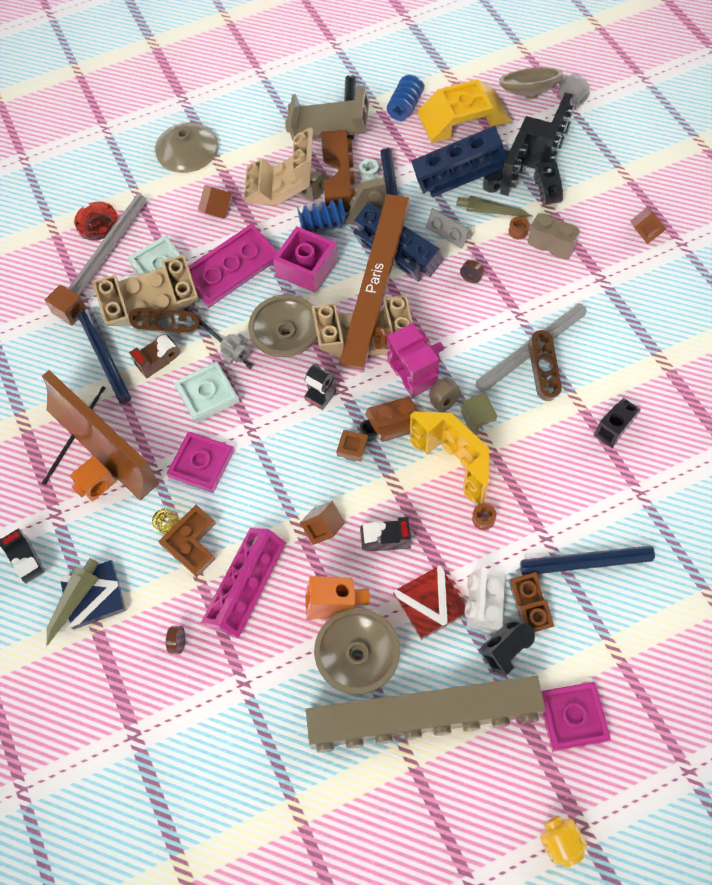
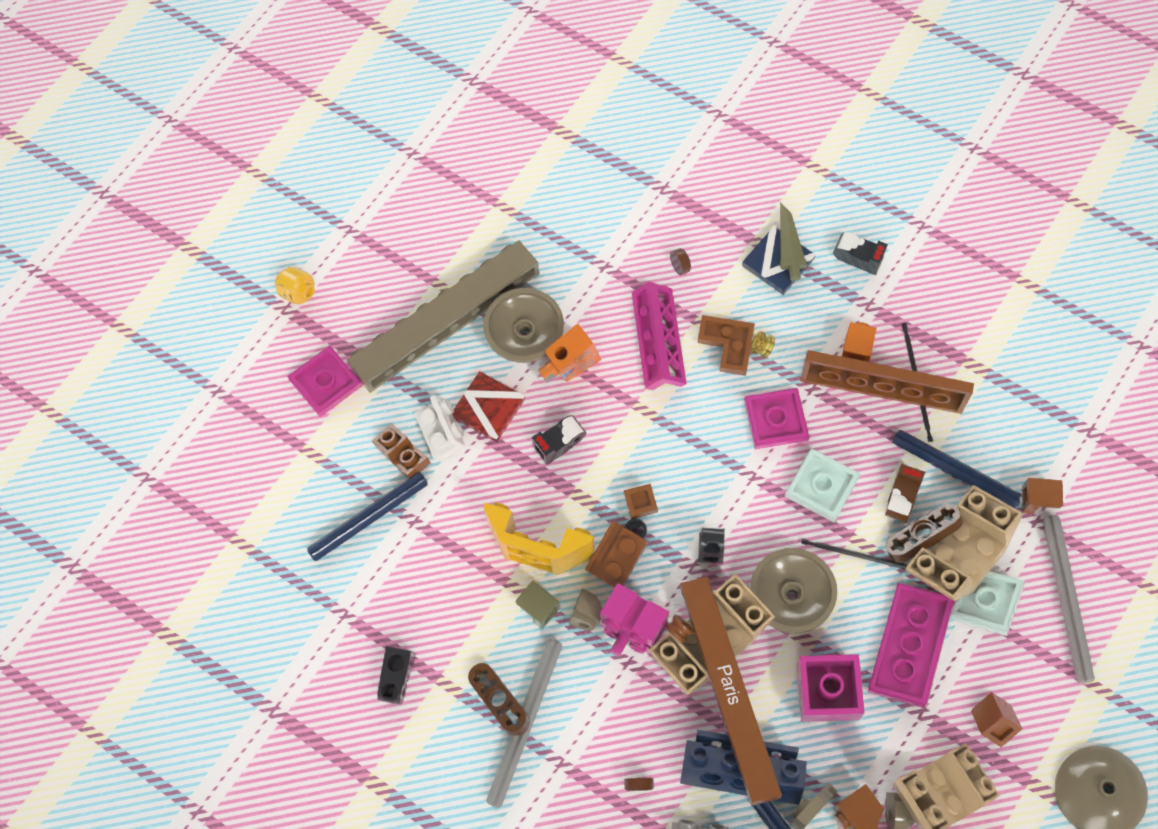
camera: 150 degrees right, 5 degrees up
clear red tile [74,201,119,241] -> none
light grey gear [220,333,250,364] -> none
blue piece [297,199,346,233] -> none
dark orange panel [300,500,345,545] -> none
dark orange bush [472,503,497,530] -> none
black leg [479,622,535,675] -> none

